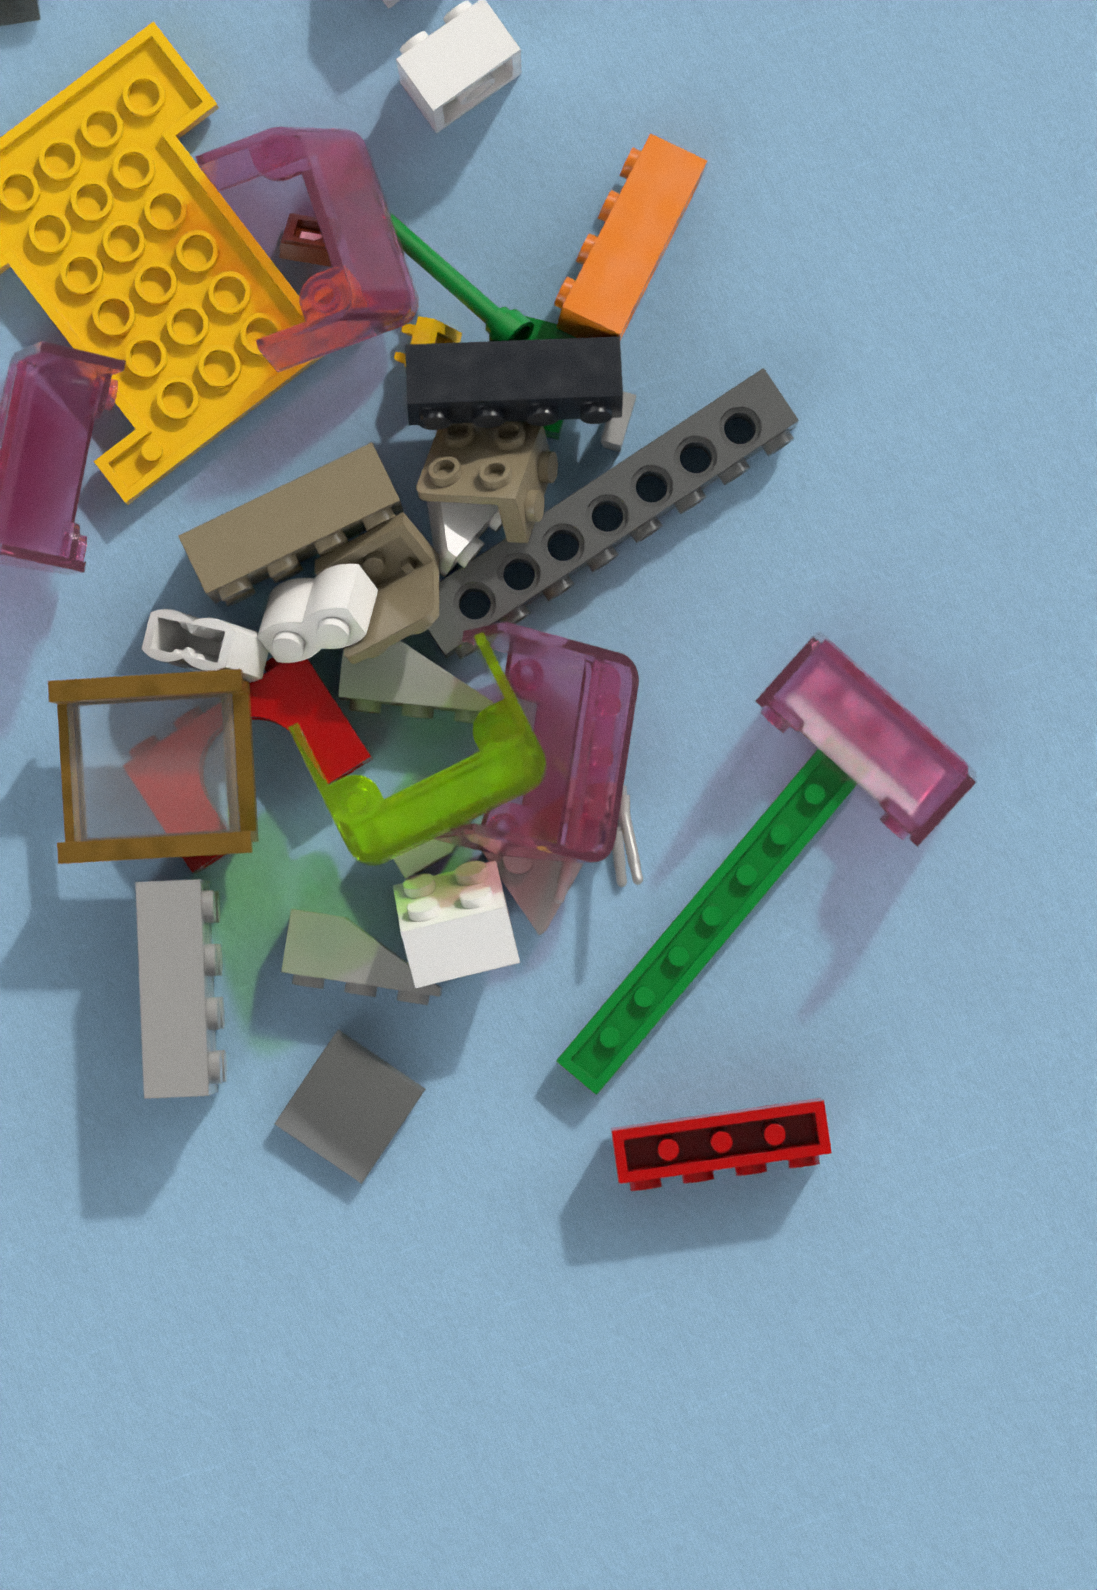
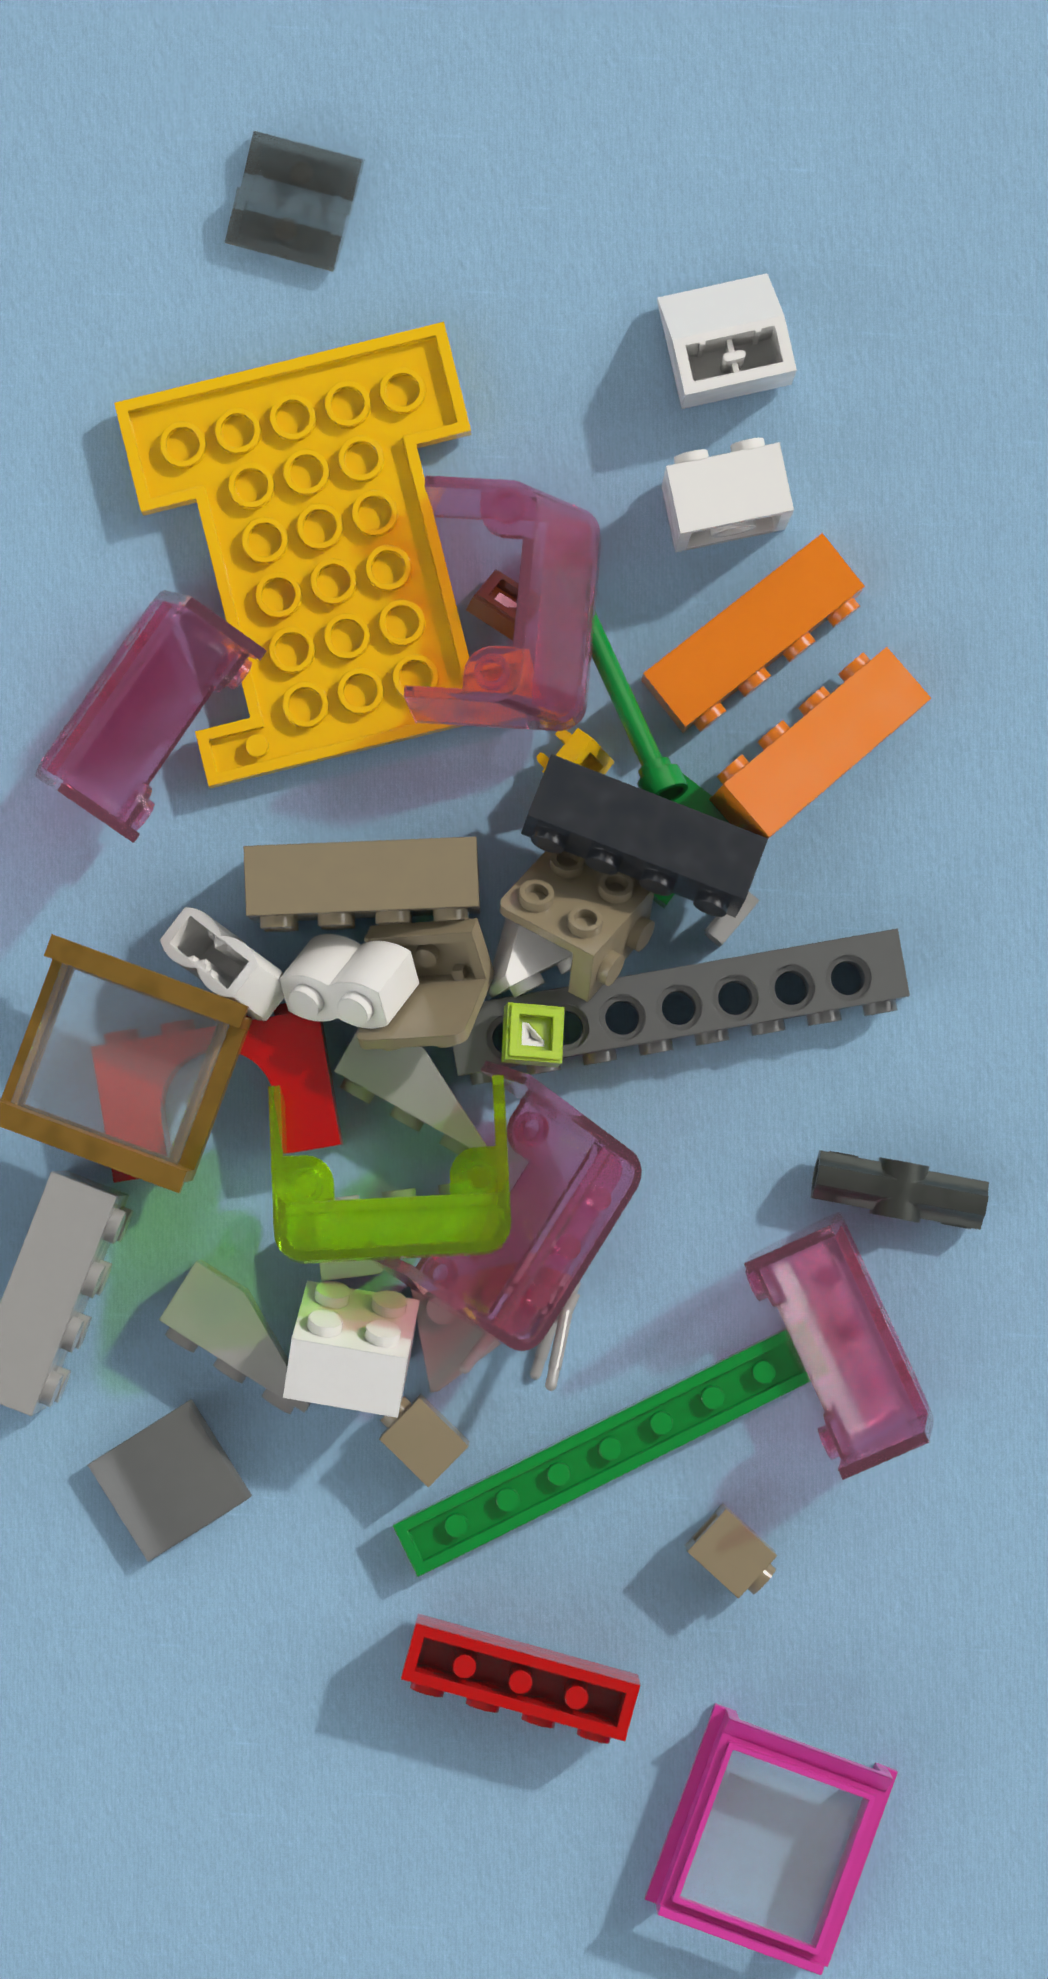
camera: 20 degrees right, 0 degrees up
none -> dark tan brick [379,1394,470,1488]
none -> lime tile [501,1002,565,1068]
none -> orange brick [641,533,865,733]
none -> piece [644,1703,898,1975]
none -> dark tan brick [685,1503,777,1599]
none -> pearl dark grey piece [810,1150,989,1230]

